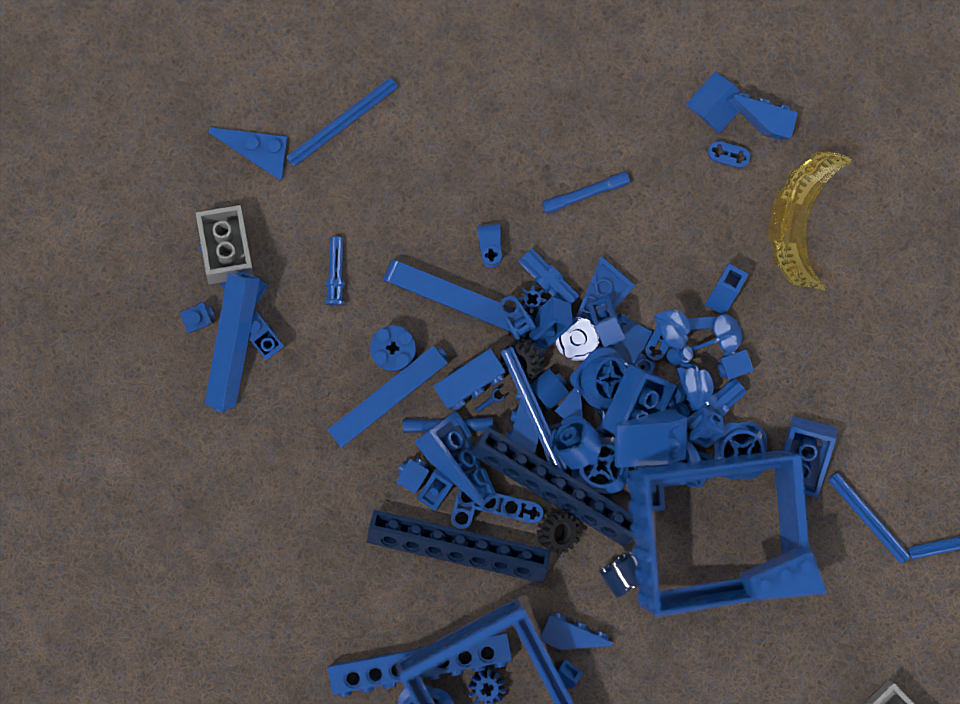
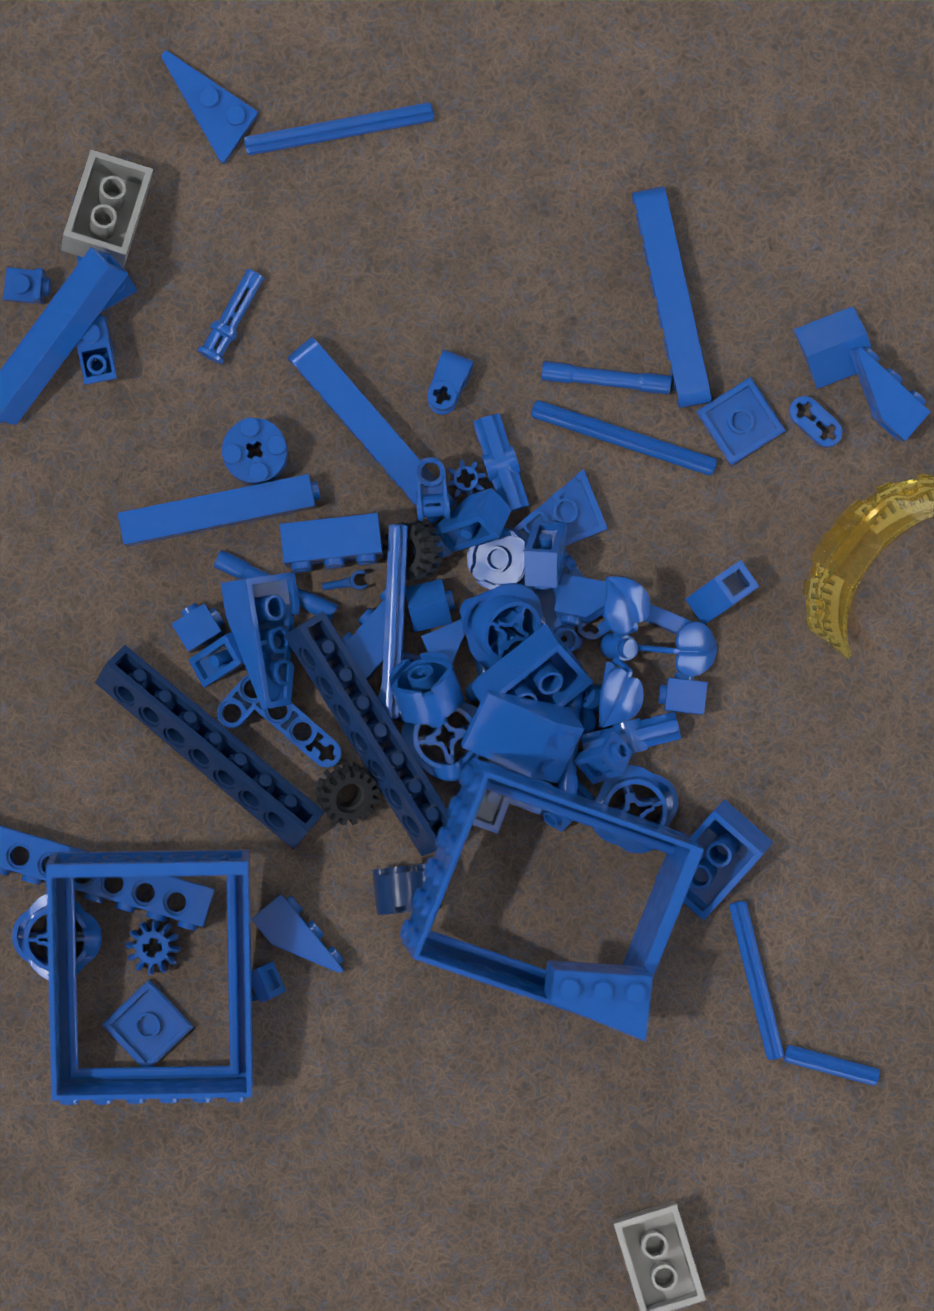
camera: 25 degrees right, 0 degrees up
none -> blue axle [531,400,717,476]
none -> blue slope [554,574,606,626]
none -> blue beam [632,186,711,409]
none -> blue tile [696,377,786,466]

